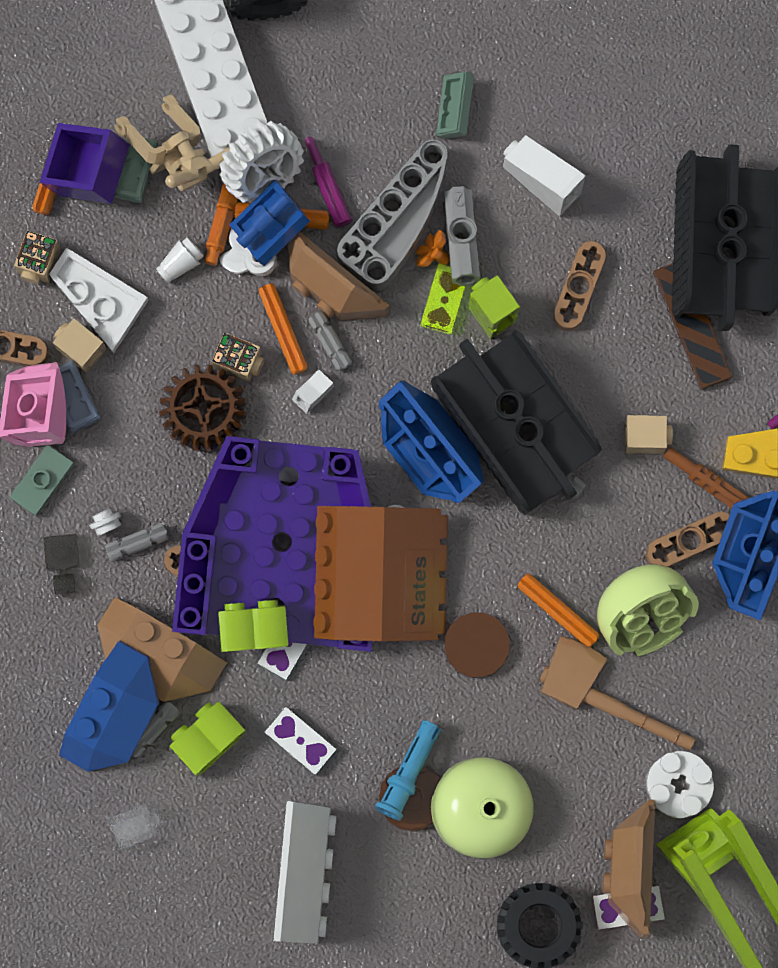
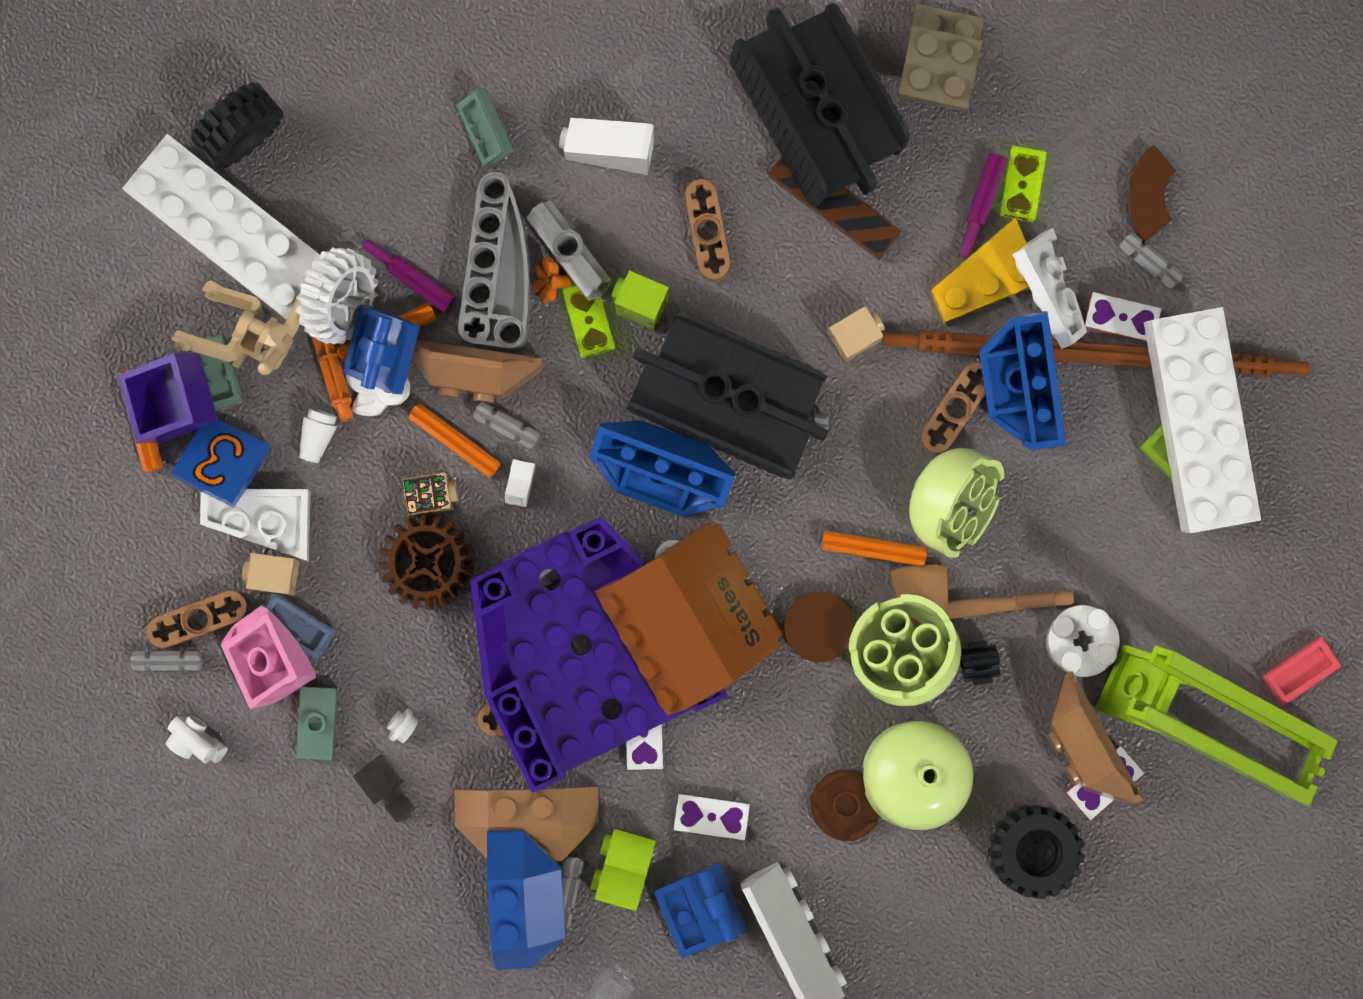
camera: 35 degrees left, 5 degrees up
brick [14,230,61,284] -> none
light grey axle [105,523,169,561] -> none
lime brick [218,600,288,652] -> none
dark azure pin [374,720,442,821] -> none
none -> blue tile [171,420,271,508]
none -> blue plate [653,862,748,959]
none -> yellowish green cylinder [849,594,961,706]
none -> black gear [960,641,1001,685]

